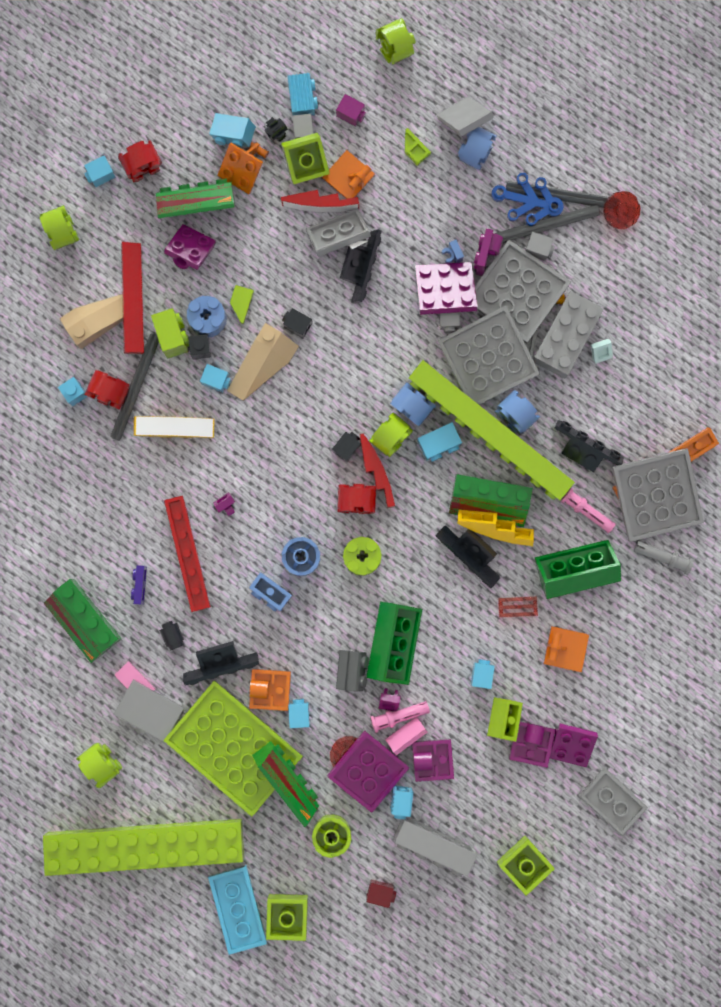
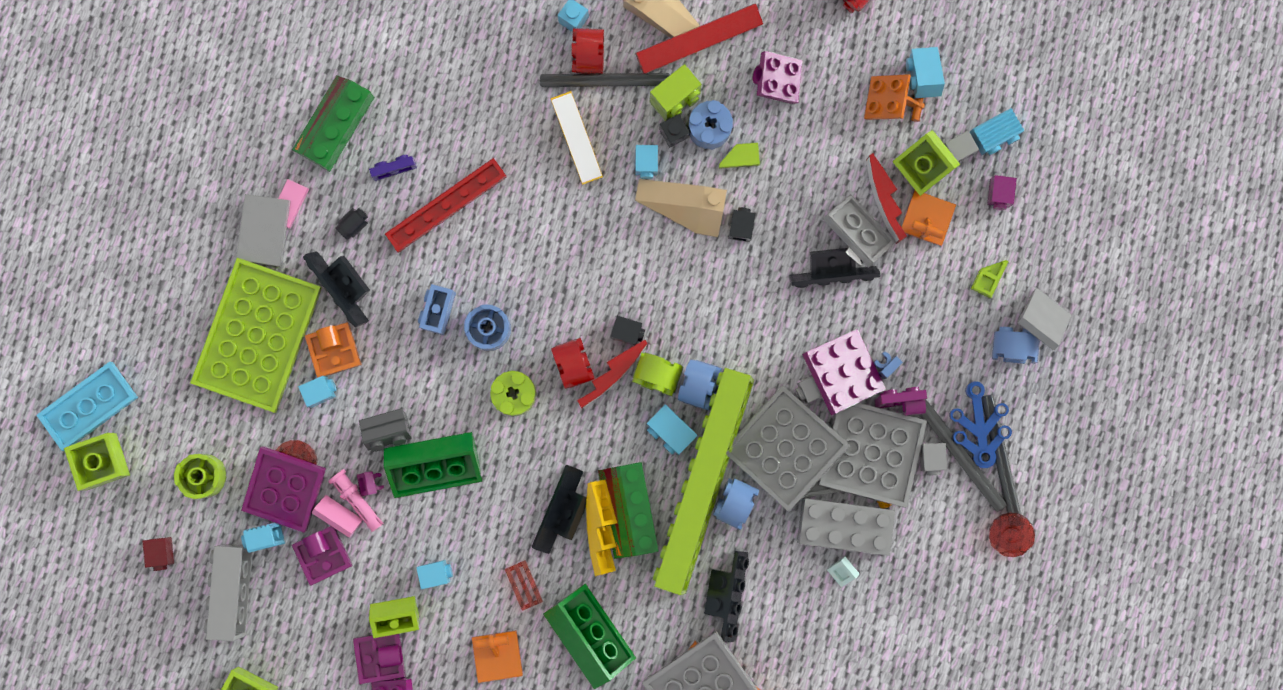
camera: 70 degrees right, 0 degrees up
lime brick [43,819,245,876] -> none
lime brick [76,743,122,789] -> none
green slope [156,178,235,218] -> none
magenta tile [213,492,235,516] -> none
green slope [252,741,319,827] -> none
black gear [264,117,288,142] -> none
lime brick [375,18,416,65] -> none
bright pink pin [561,488,616,533] -> none

